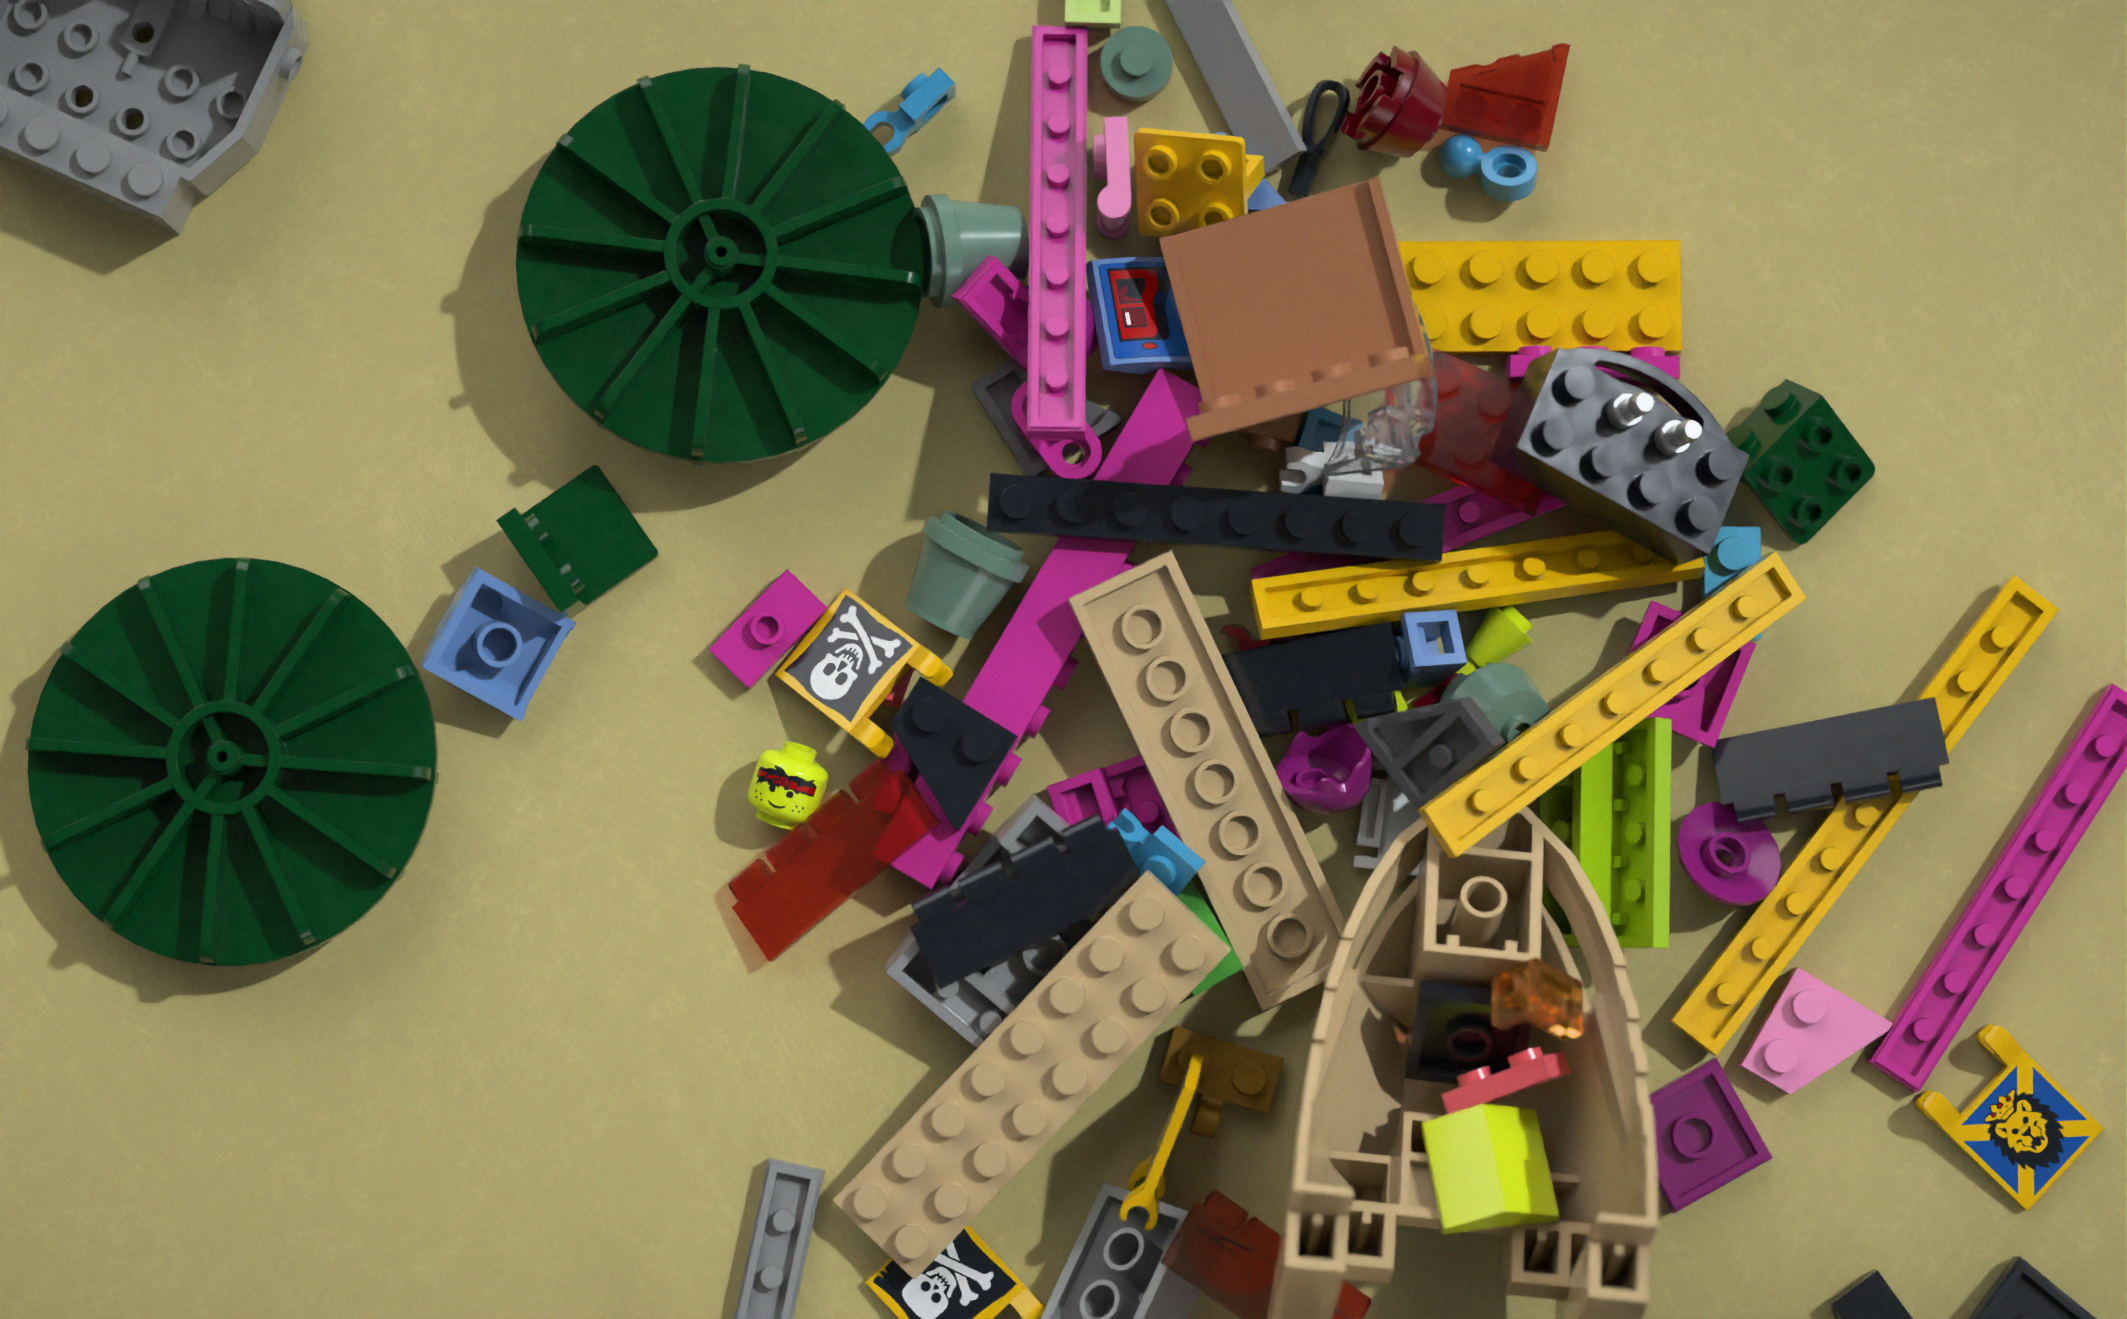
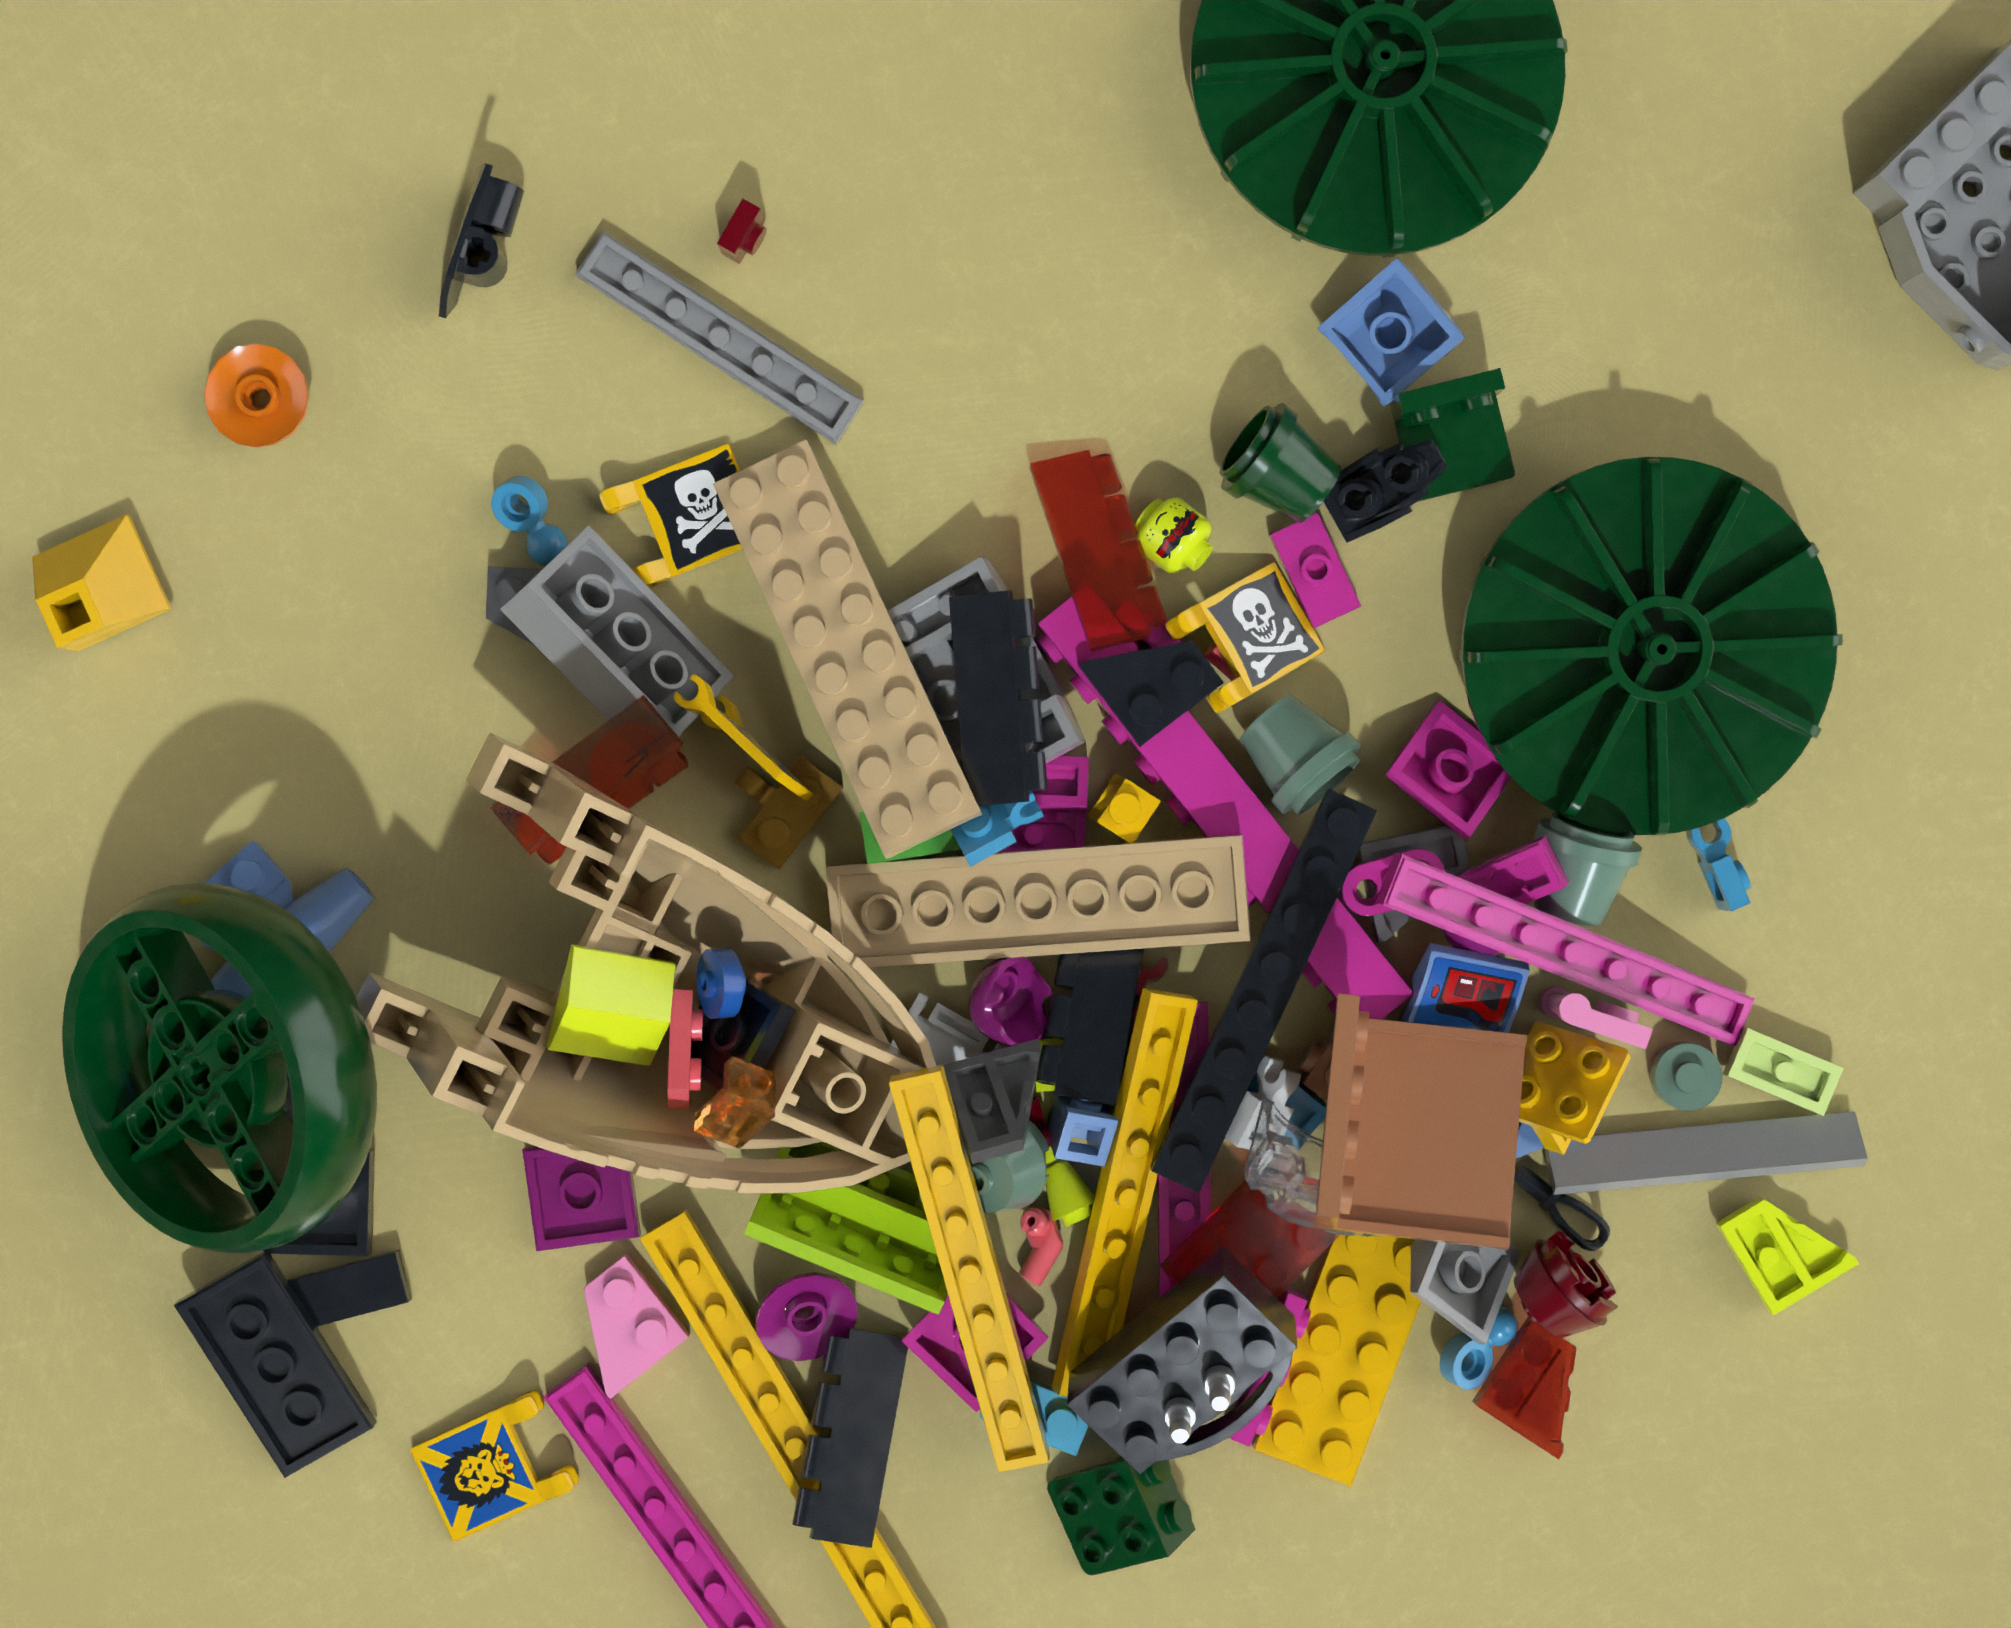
camera: 115 degrees right, 5 degrees up
none -> blue wheel [696,948,746,1019]
none -> coral arm [1019,1207,1063,1286]
none -> yellow brick [1087,773,1161,843]
none -> dark green piece [1219,403,1341,523]
none -> black connector [1324,440,1448,543]
none -> dark pink slope [1385,700,1511,840]
none -> light grey slope [1410,1239,1521,1344]

